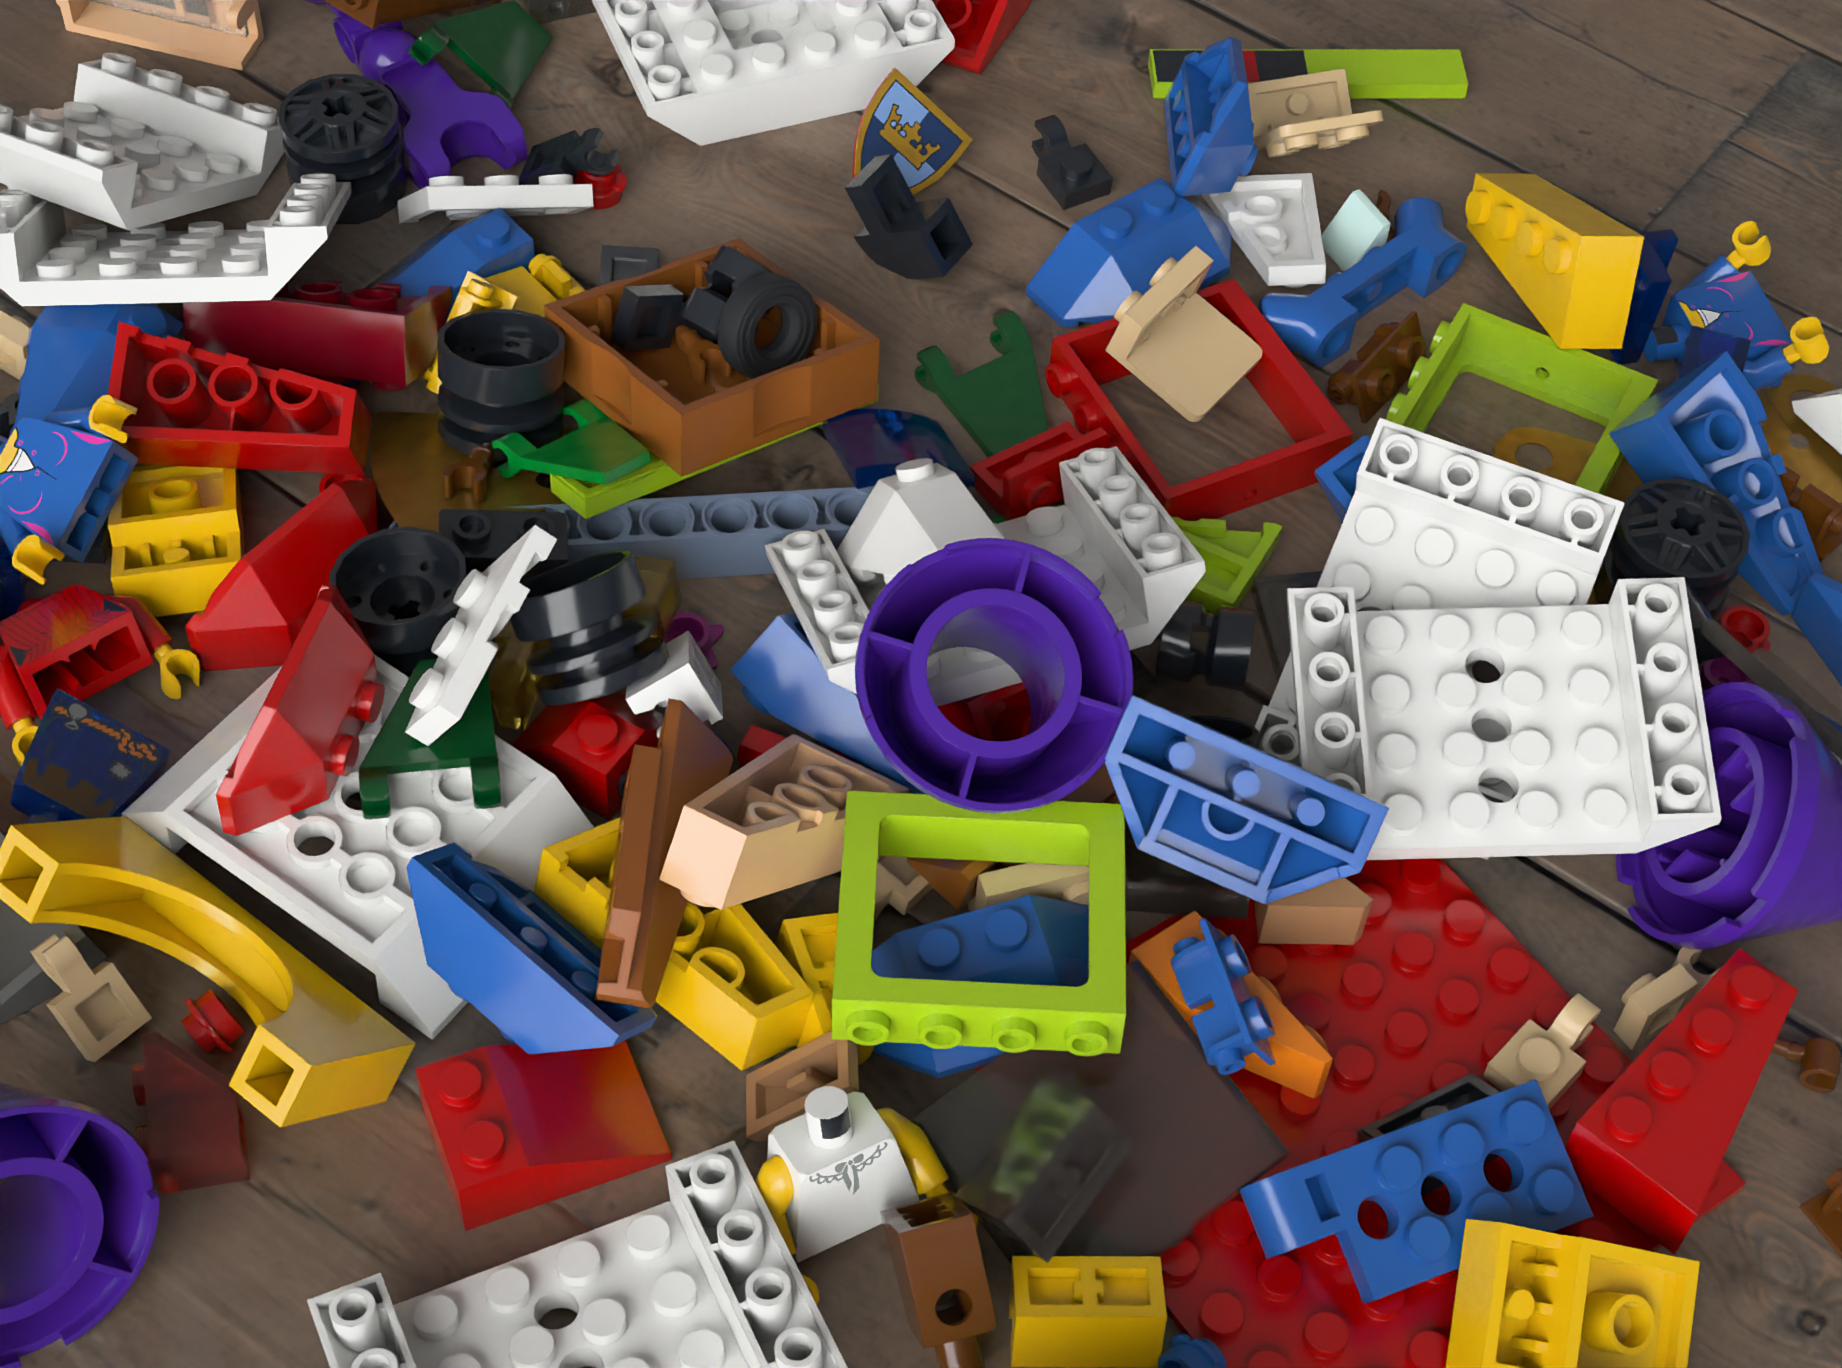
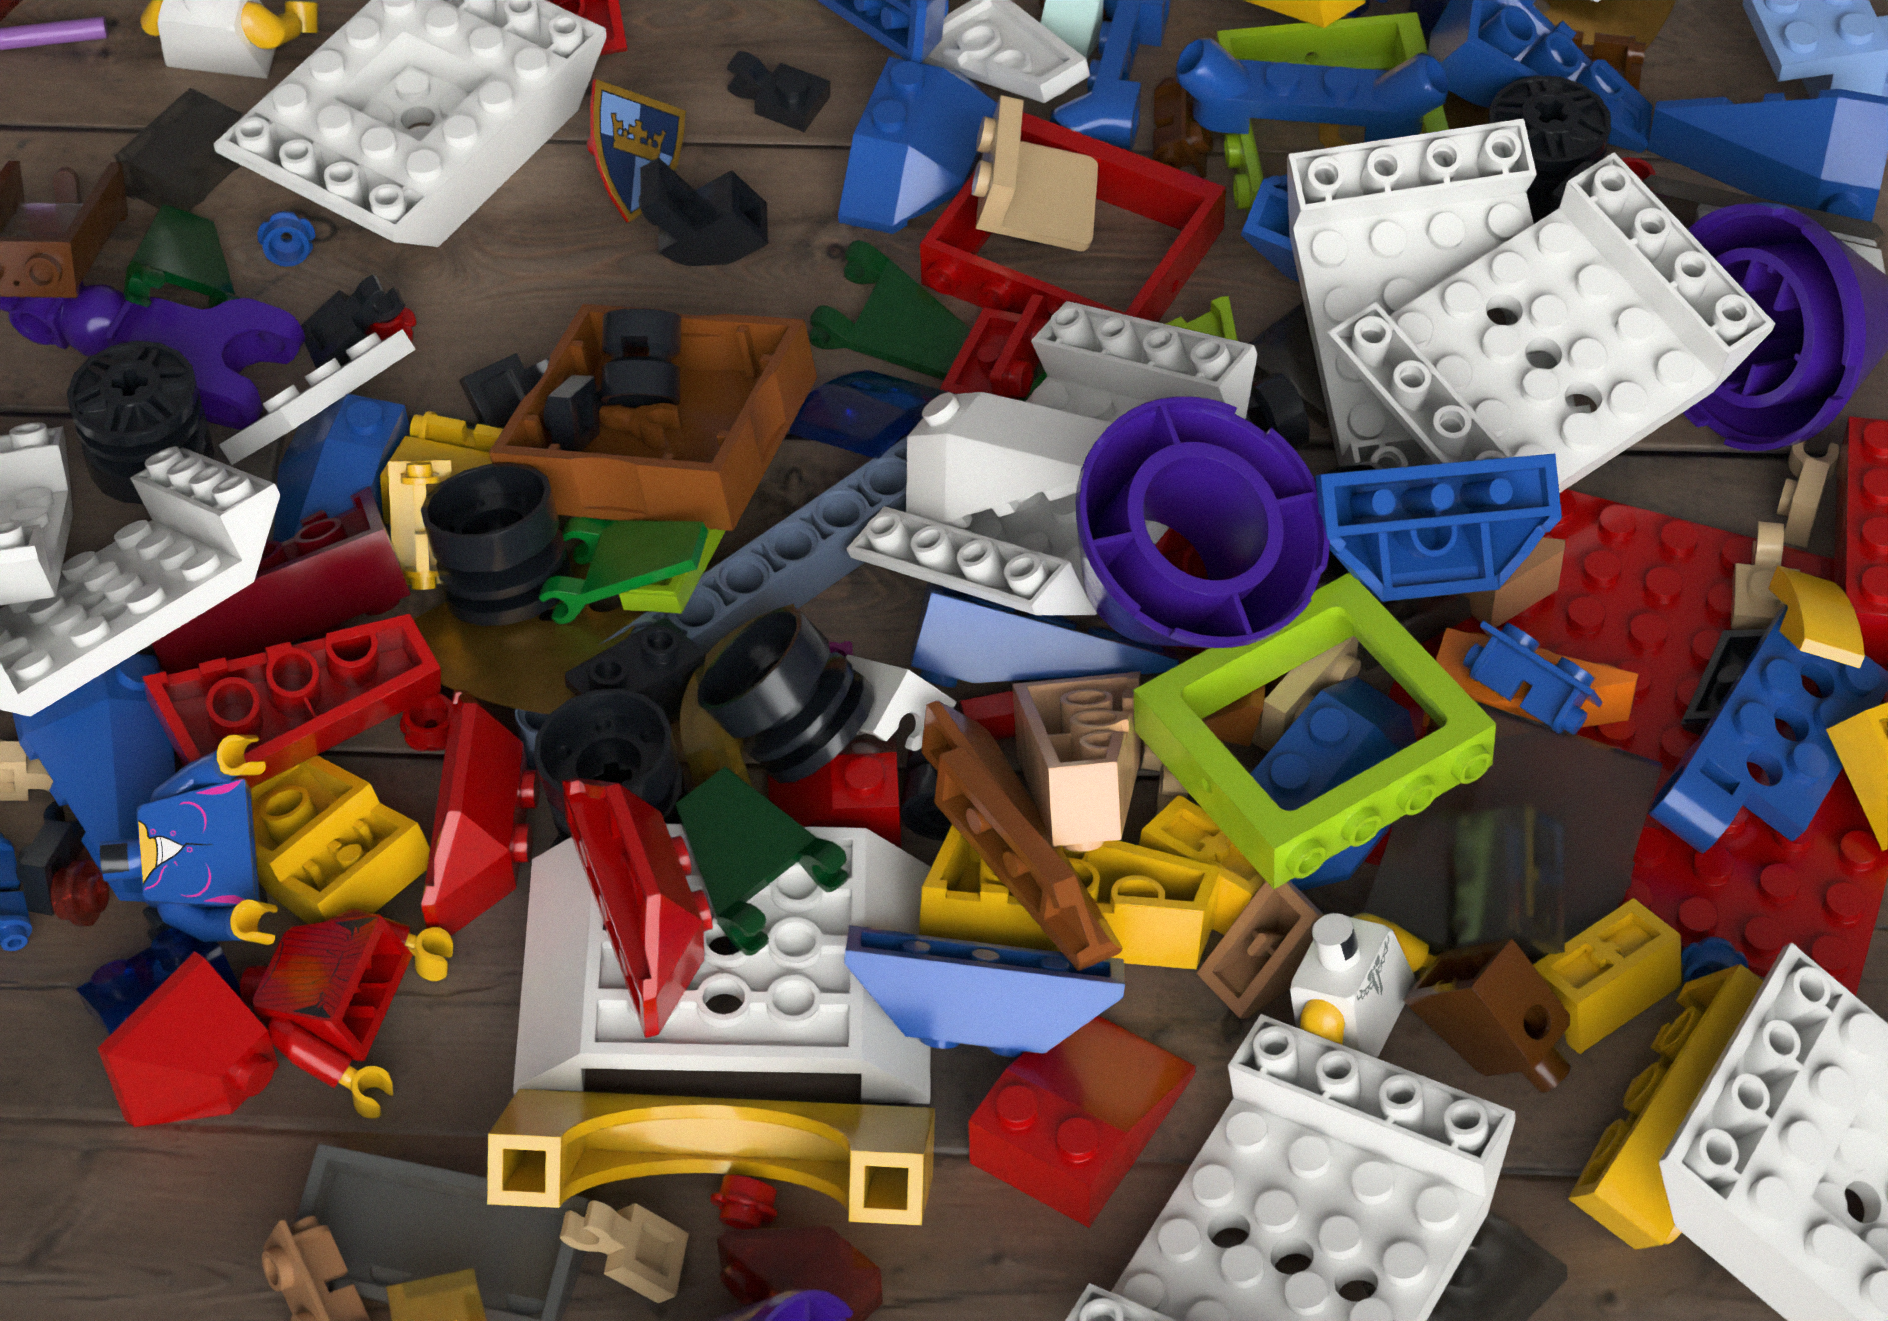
camera: 30 degrees left, 0 degrees up
clear blue torso [10,688,171,824] -> none
white wing [405,525,557,746] -> none
reddish brown piece [443,443,494,503] -> none
black tyre [718,272,817,379] -> none
none -> blue plate [257,211,315,267]
none -> blue plate [1176,37,1449,143]
none -> yellow slope [1768,565,1865,668]

